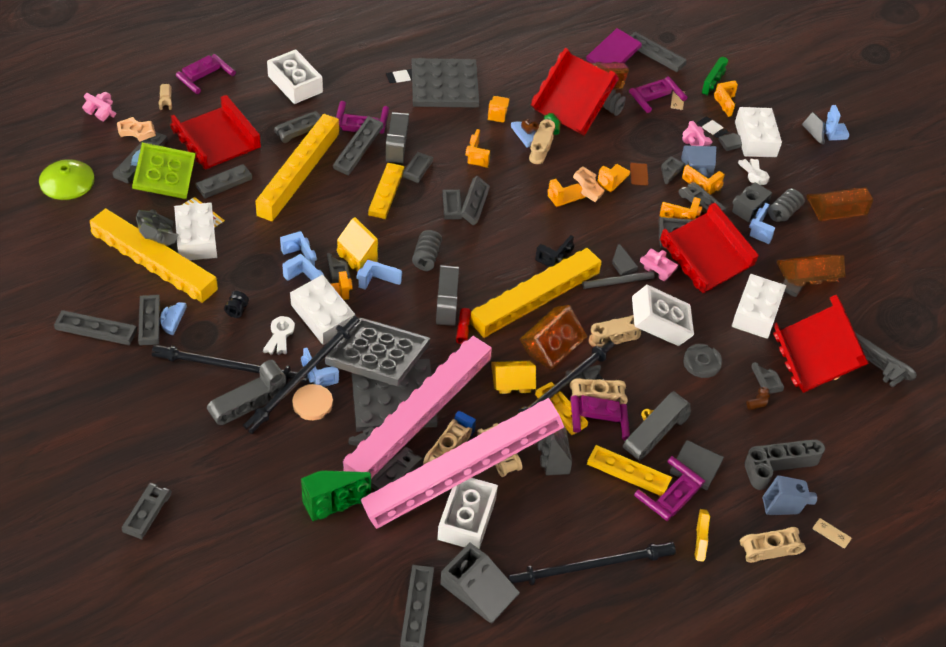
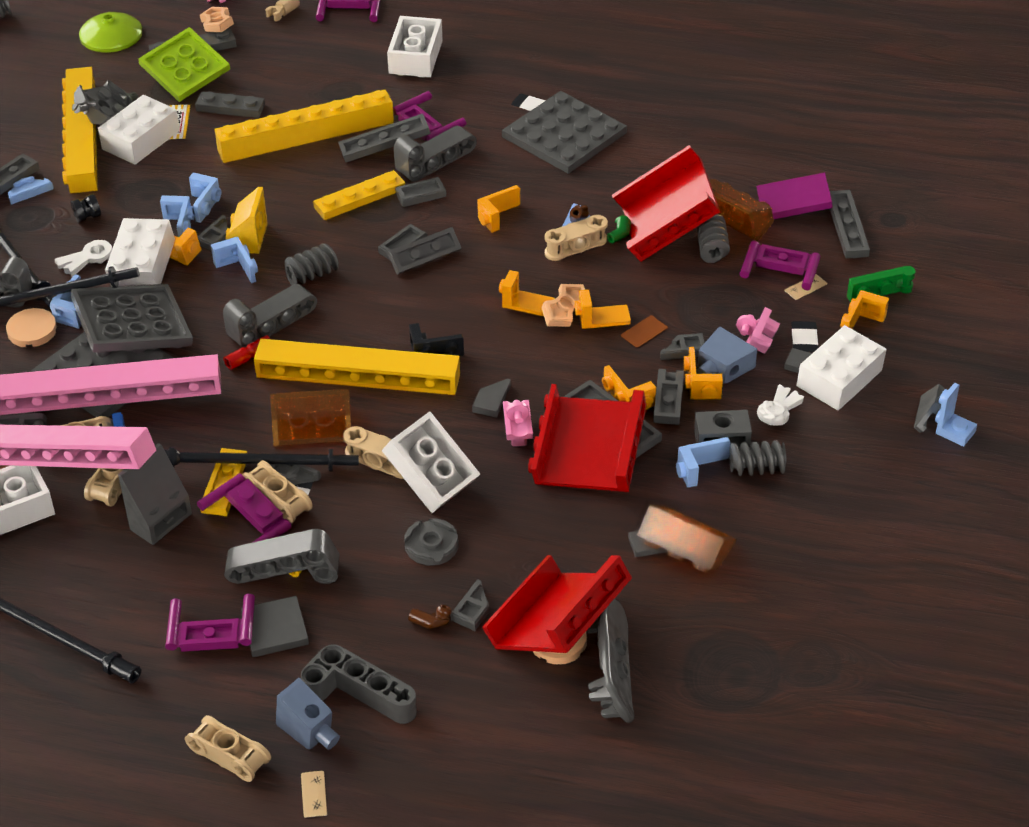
camera: 50 degrees right, 5 degrees down
red panel [170,95,261,170] -> none
dark grey plate [274,111,321,143] -> none
light orange bracket [488,96,509,122] -> none
yellow slope [491,361,536,394] -> none
dark grey bar [582,271,654,289] -> none
yellow plate [587,445,672,496] -> none
yellow tile [694,509,710,562] -> none
white brick [732,274,786,339] -> none
clear orange slope [807,187,873,221] -> none

